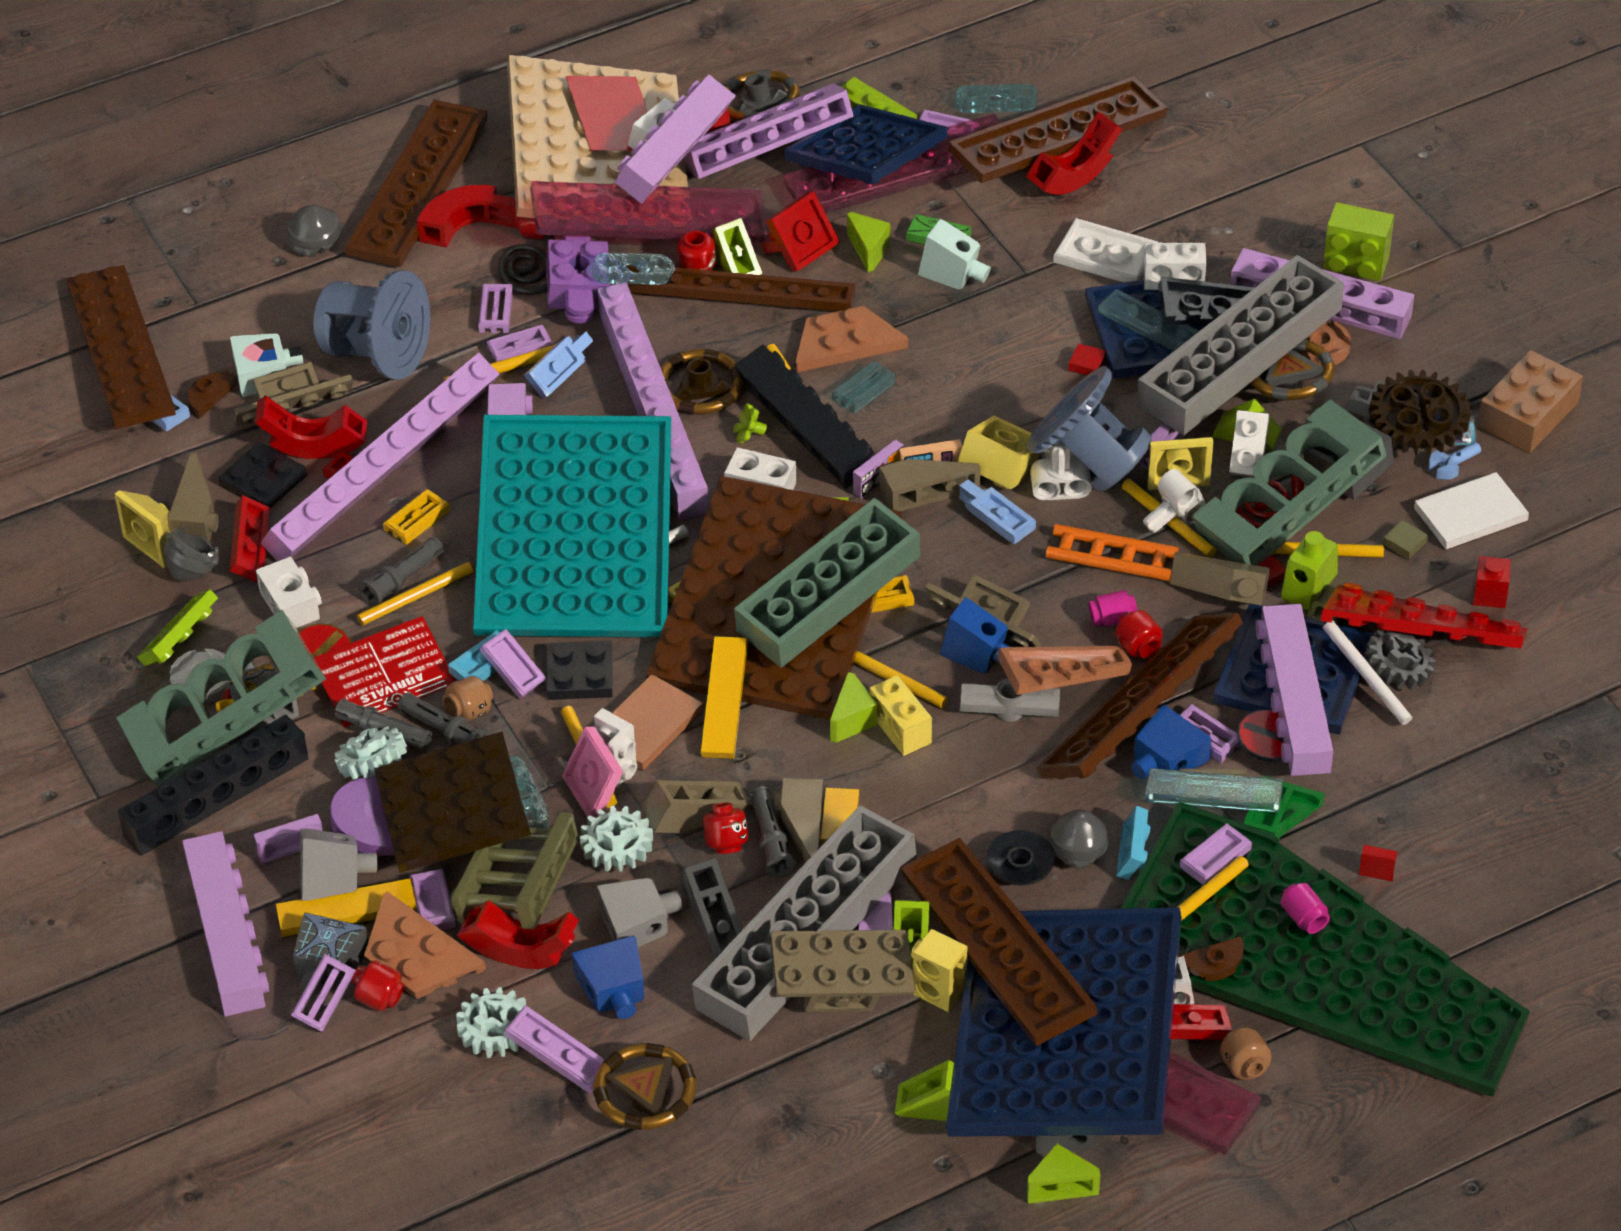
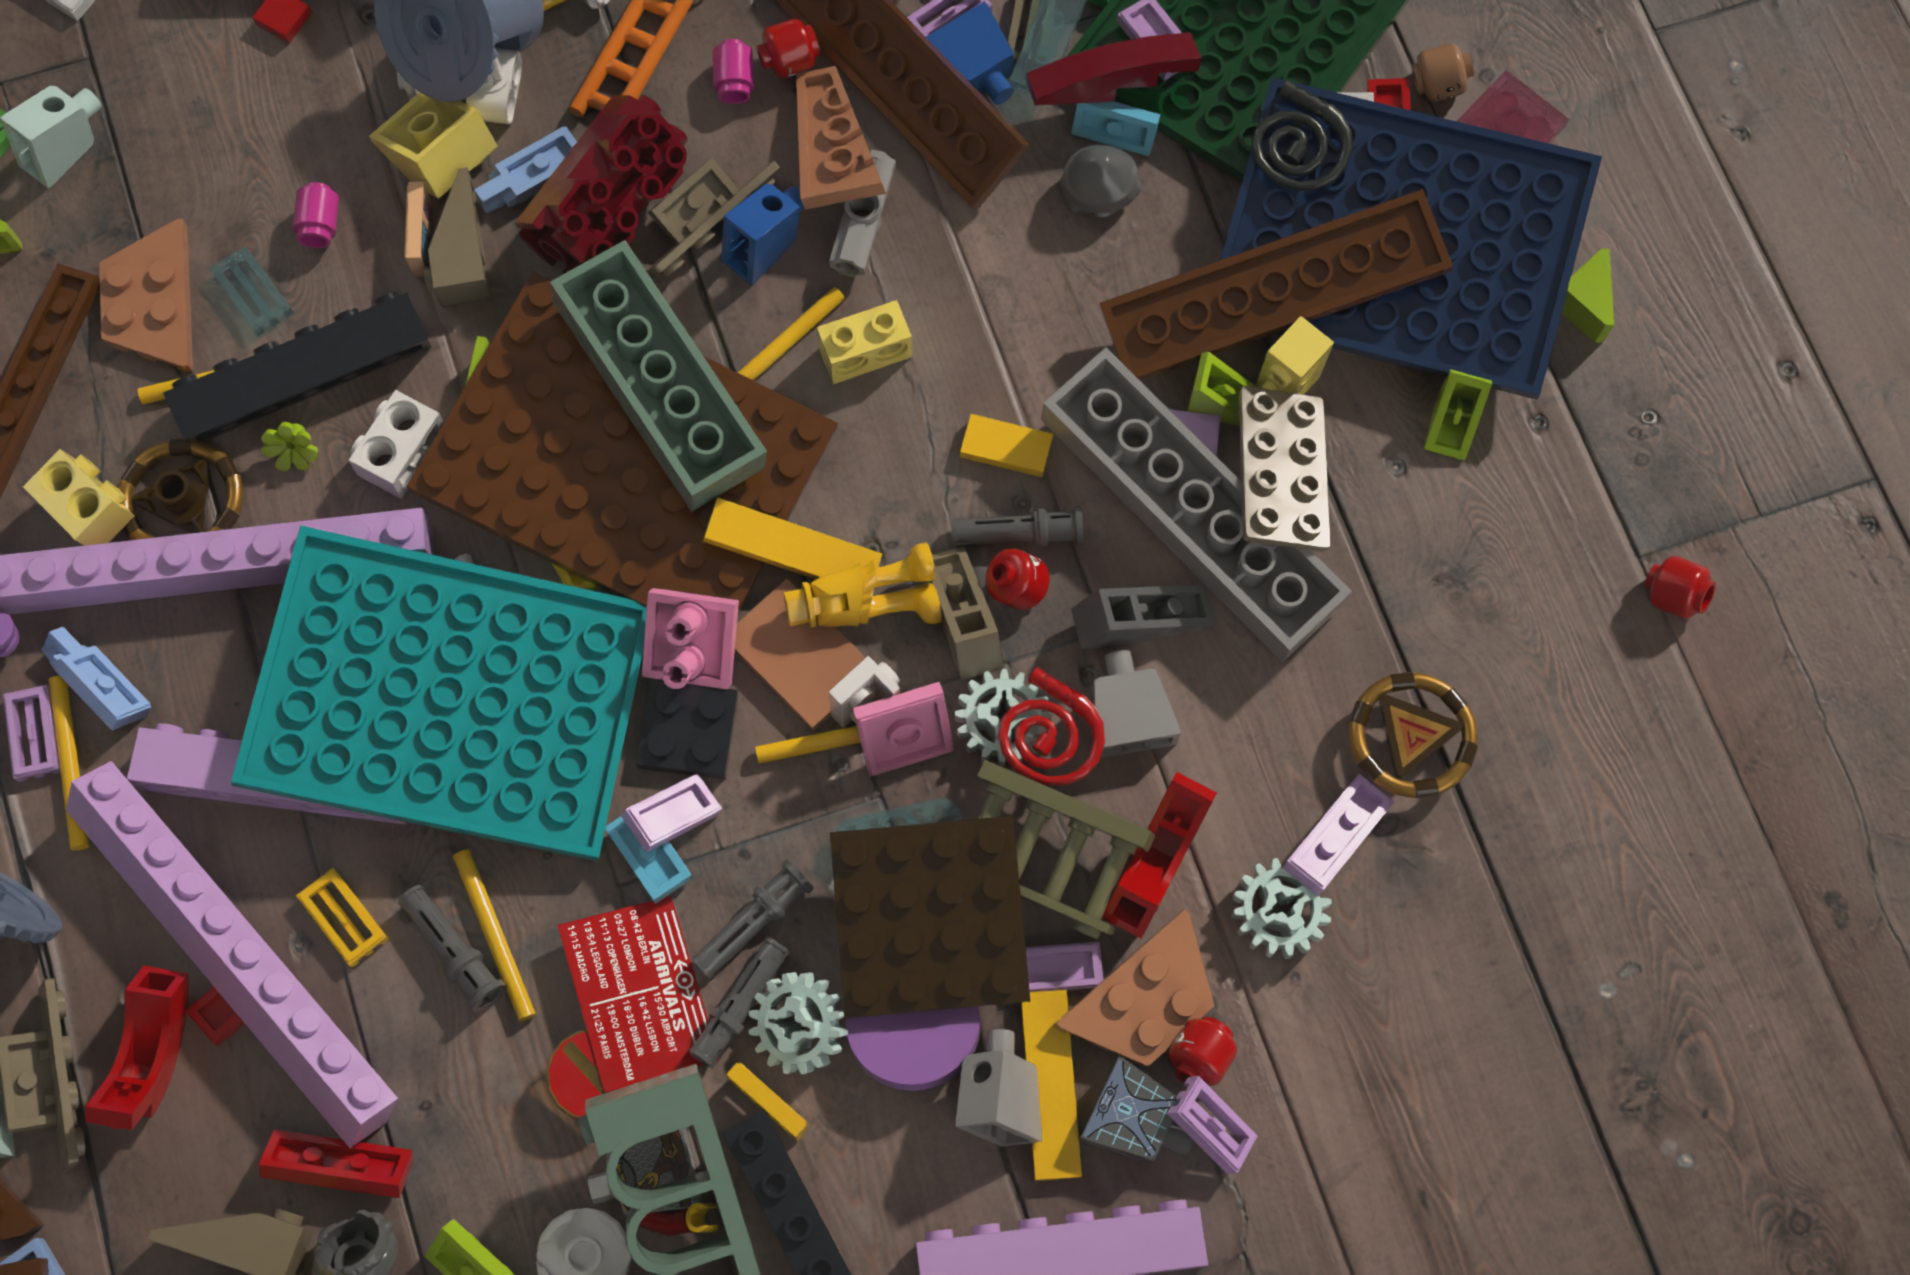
camera: 85 degrees left, 25 degrees up
black plate [218,442,307,508] -> none
lavender tile [253,814,323,864] -> none
white brick [256,556,322,628] -> none
medium nougat head [442,676,493,722] -> none
blue torso [572,935,644,1019] -> none
dark tan slope [775,778,823,865] -> none
lime slope [830,672,877,743] -> none
lavender tile [853,439,904,499] -> none
black dish [987,830,1055,886] -> none
yellow bar [1177,856,1249,921] -> none
reddish brown plate [1178,936,1244,981] -> none
none -> light yellow brick [23,449,135,546]
none -> dark pink brick [293,182,339,248]
none -> dark red brick [515,95,688,274]
none -> bright pink plate [642,588,739,690]
none -> yellow tile [726,1062,809,1142]
none -> yellow piece [783,542,942,628]
none -> red piece [998,667,1105,786]
none -> dark red slope [1025,32,1201,106]
none -> pearl dark grey piece [1251,80,1353,191]

